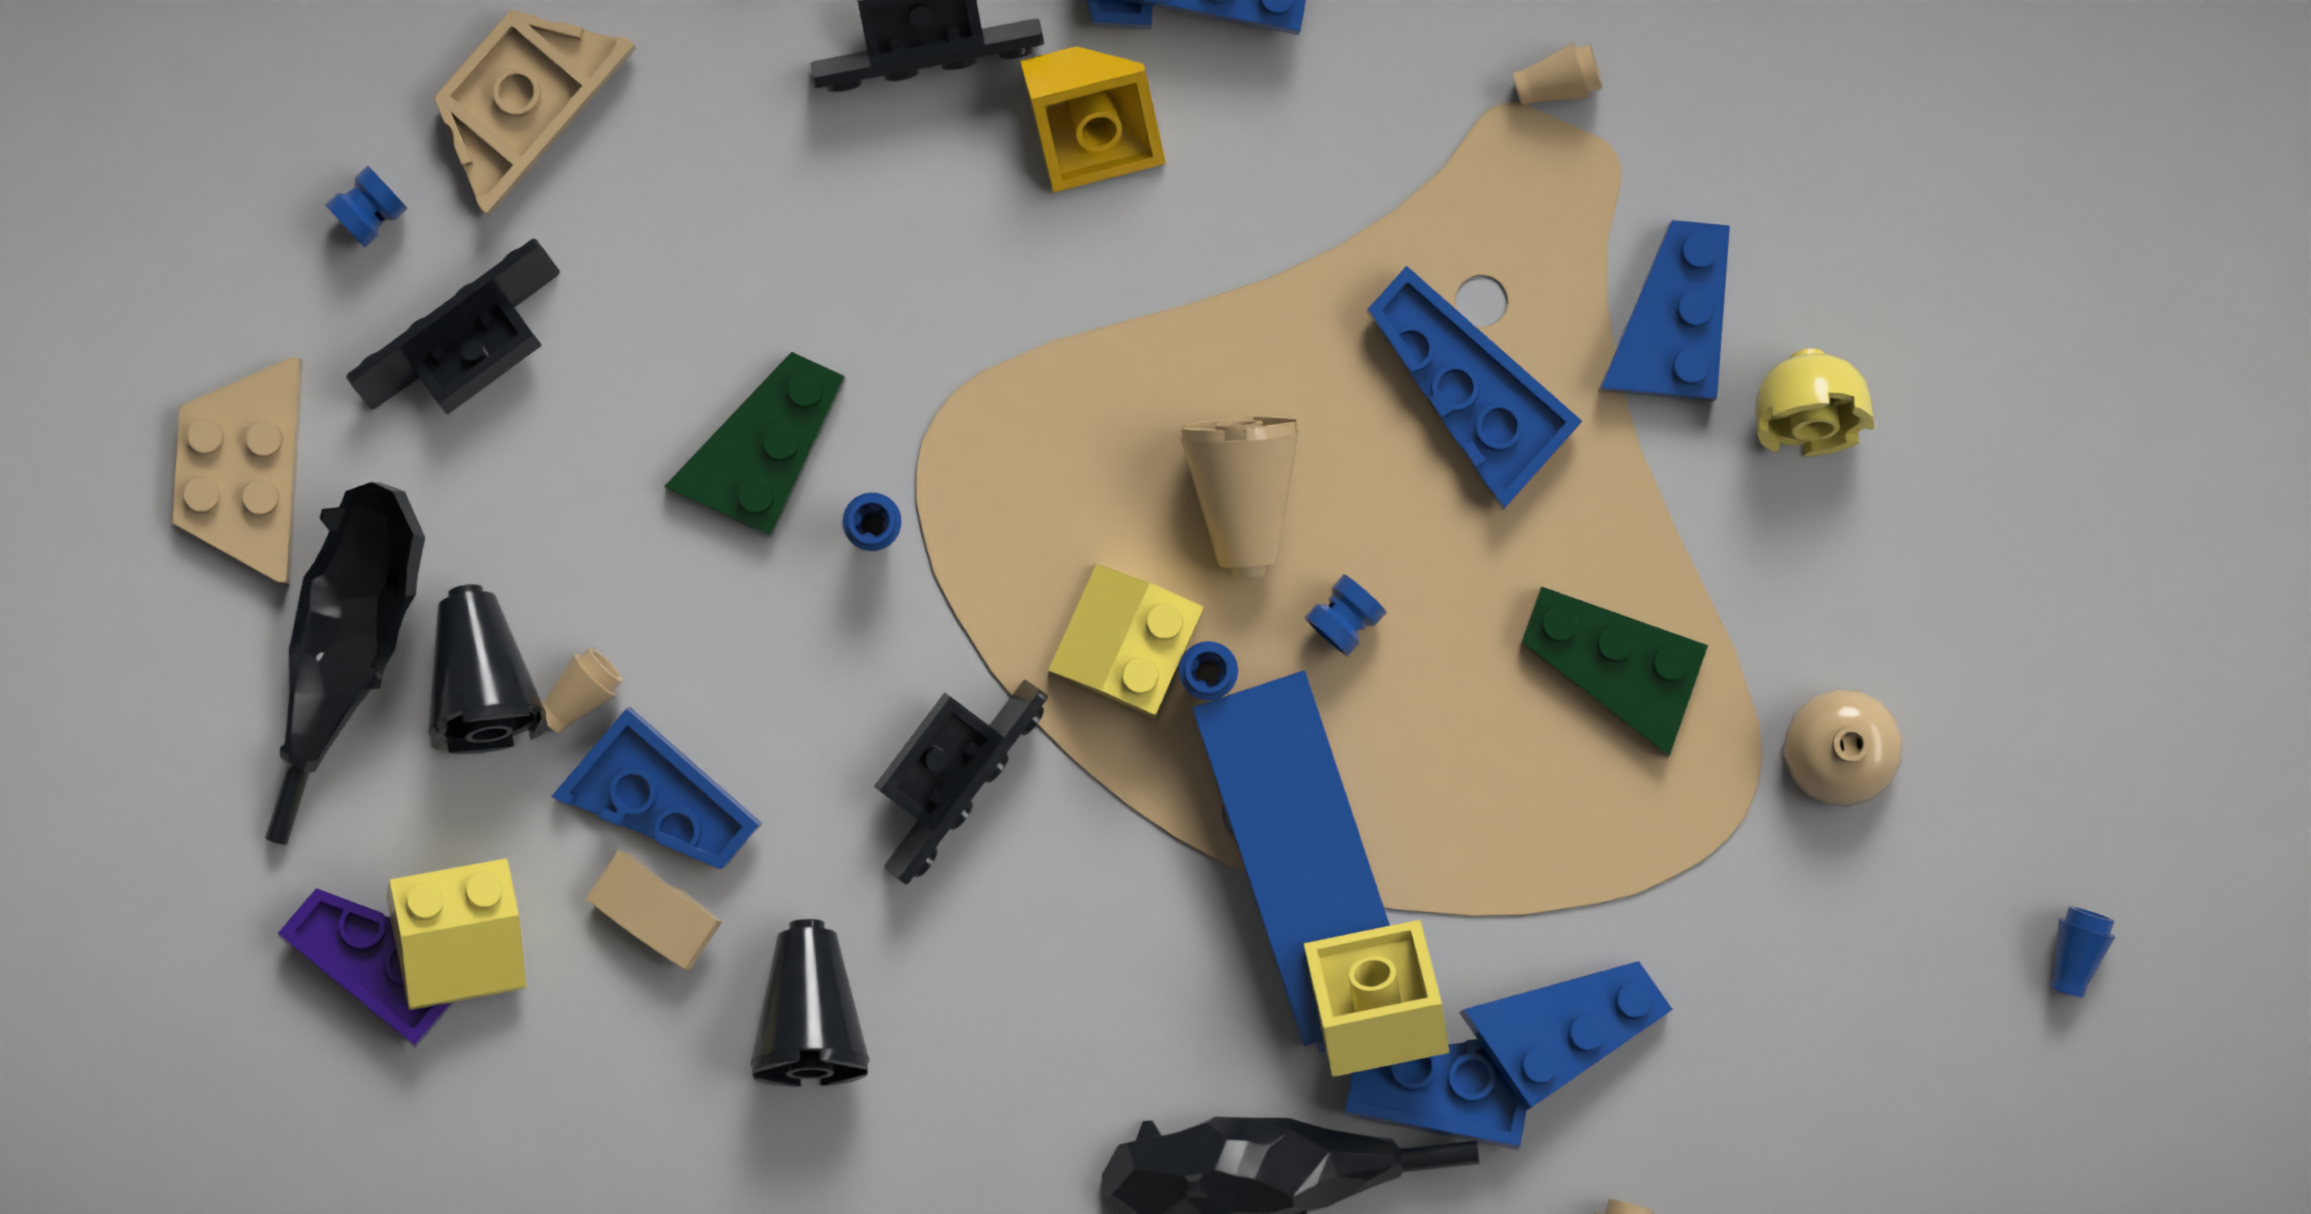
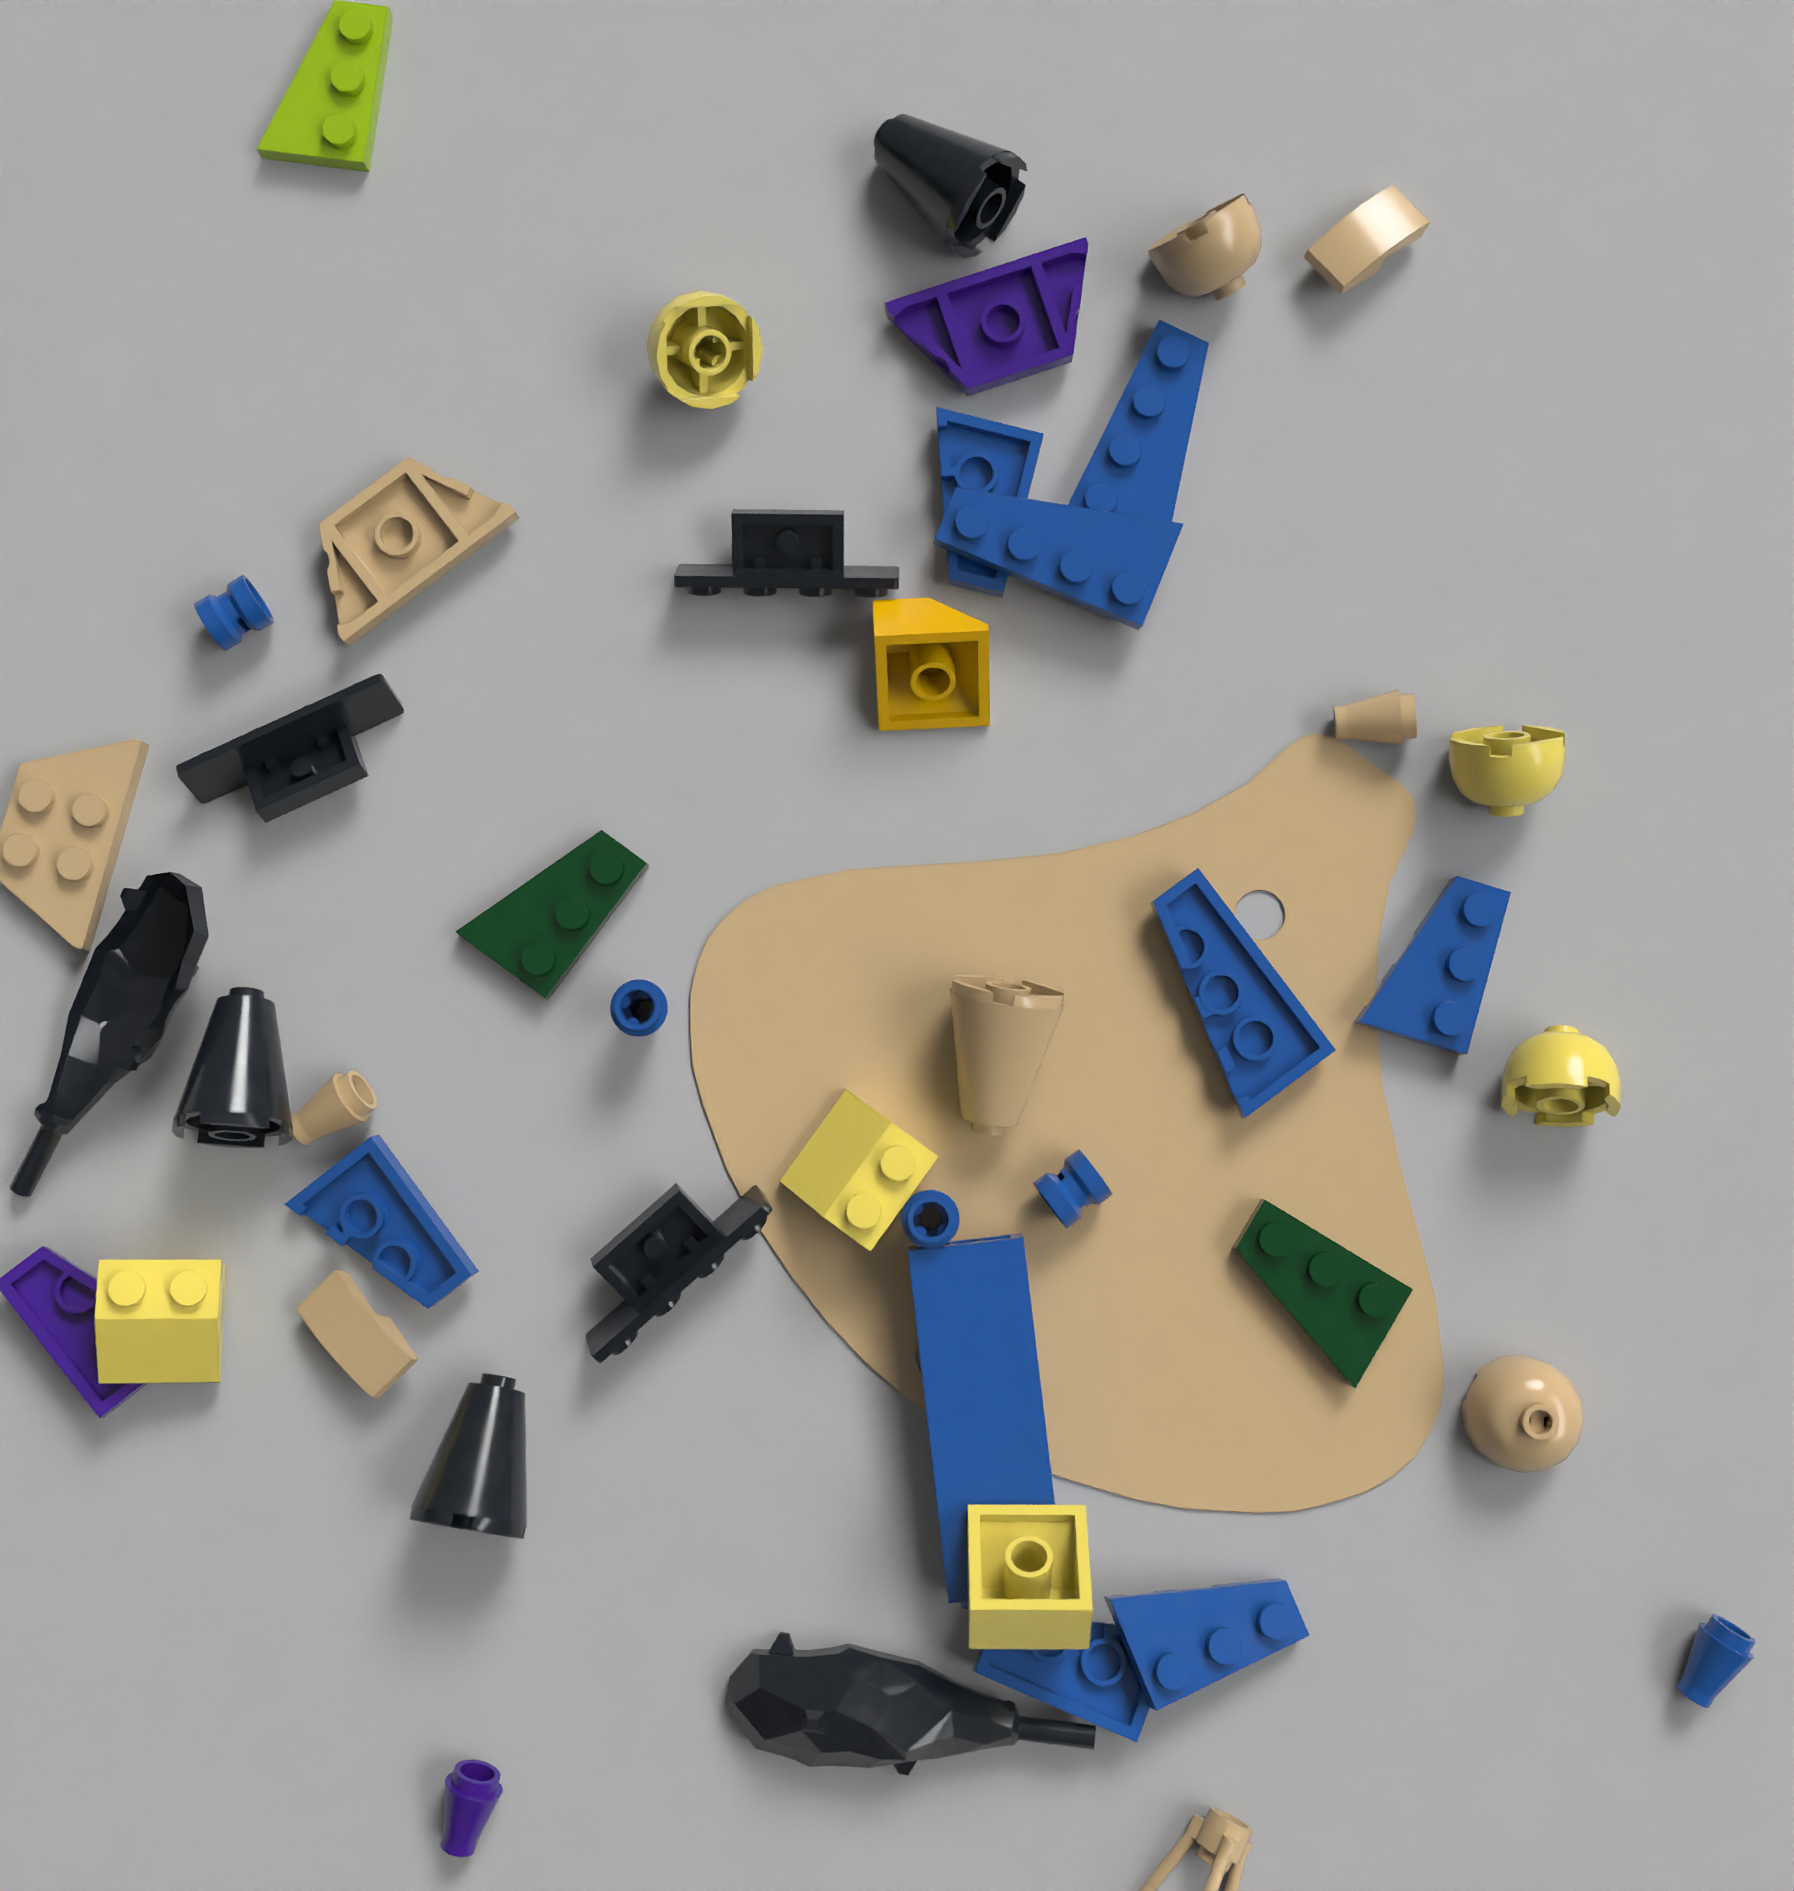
camera: 15 degrees right, 0 degrees up
none -> light yellow cylinder [1449,725,1566,817]

